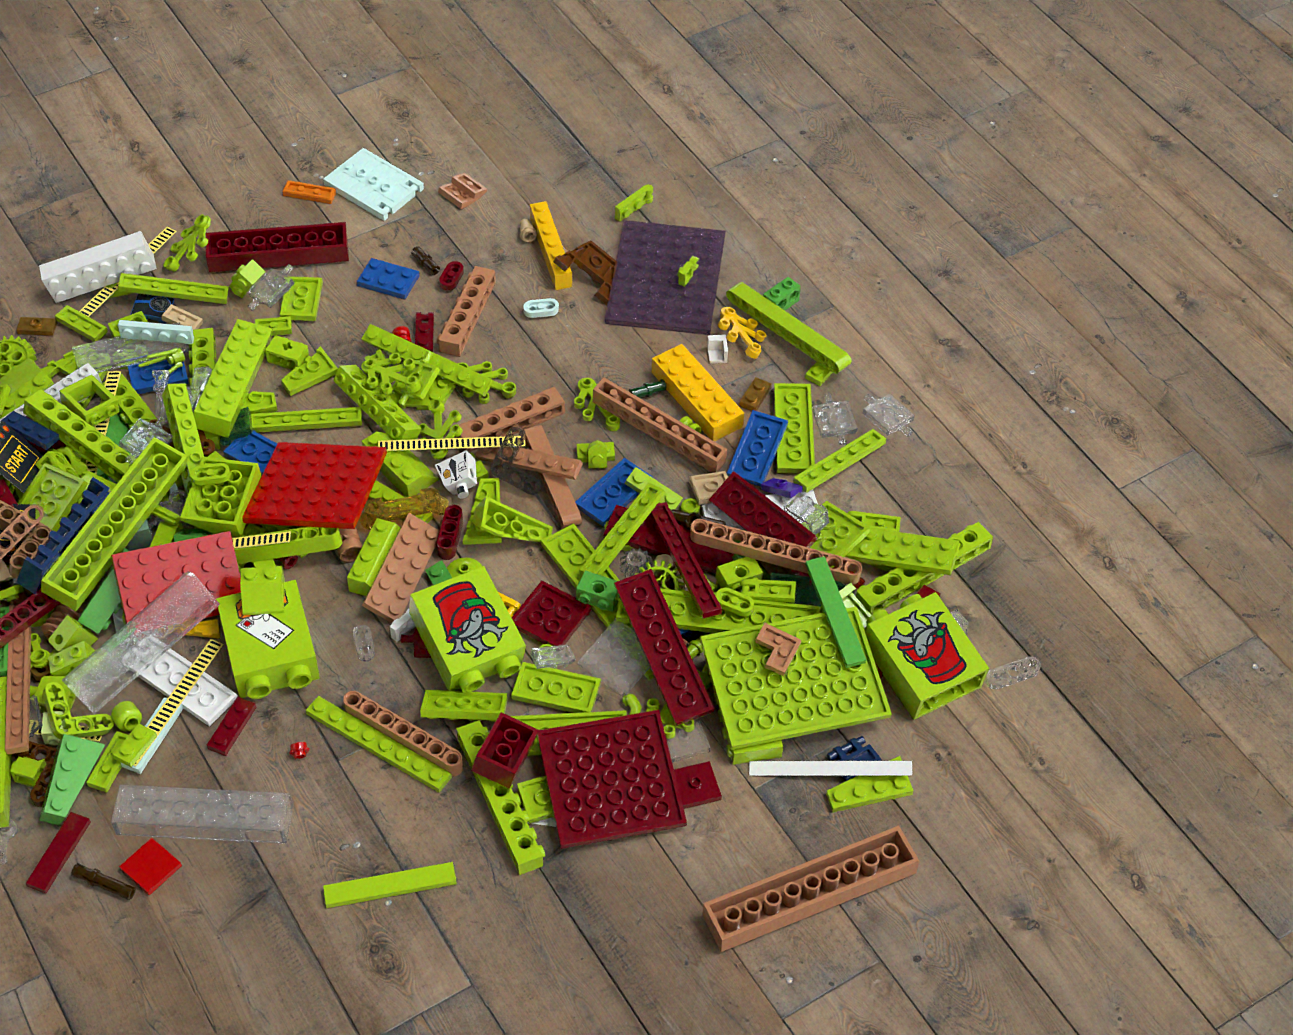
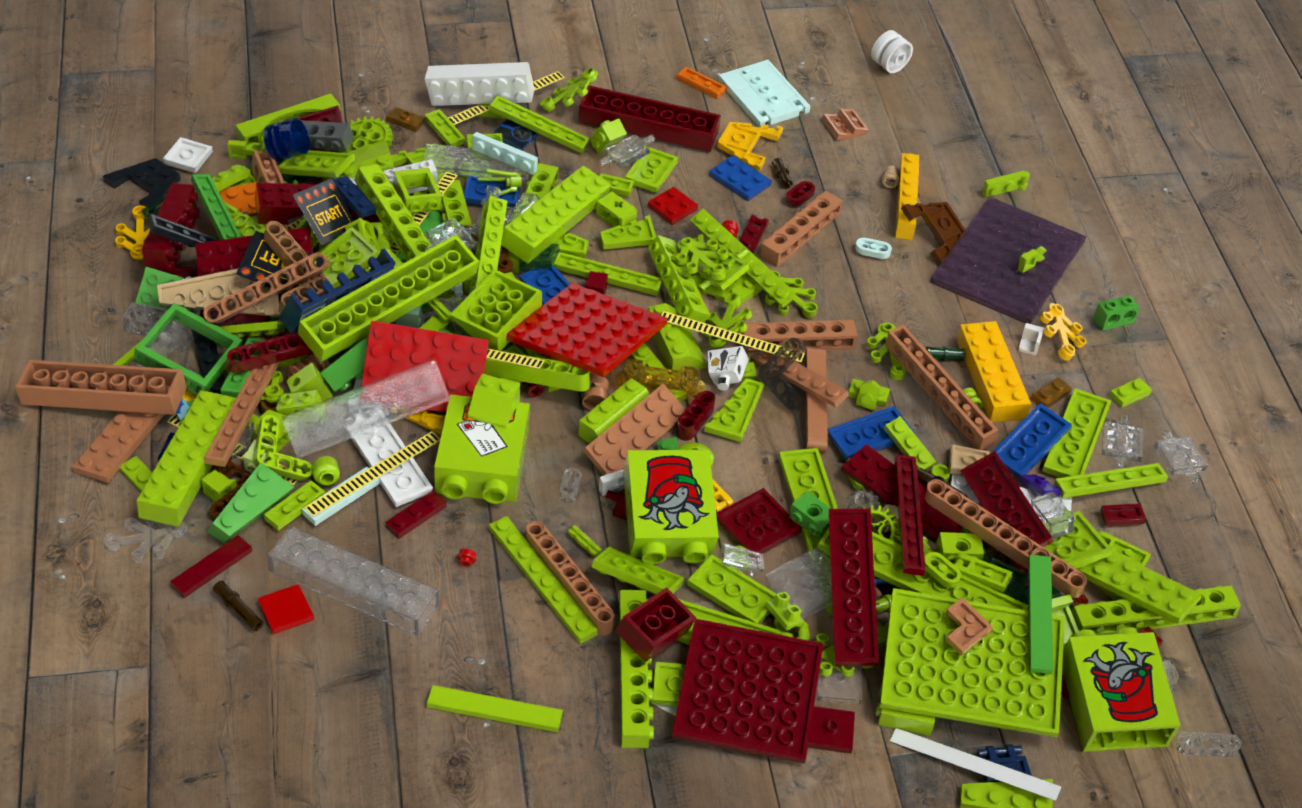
camera: 20 degrees right, 5 degrees down
lime plate [113,723,157,767] -> none
tan plate [162,304,203,330] -> none
lime plate [190,463,231,485] -> none
lime wedge [472,496,553,542] -> none
lime plate [580,483,665,575] -> none
lime beam [726,282,852,374] -> none
none -> lime axle [568,525,602,557]
none -> dark red brick [586,271,608,295]
none -> red plate [648,187,698,225]
none -> yellow wing [717,122,783,172]
none -> lime hips [766,592,805,631]
none -> white wheel [871,30,913,73]
none -> dark red plate [1100,503,1146,526]

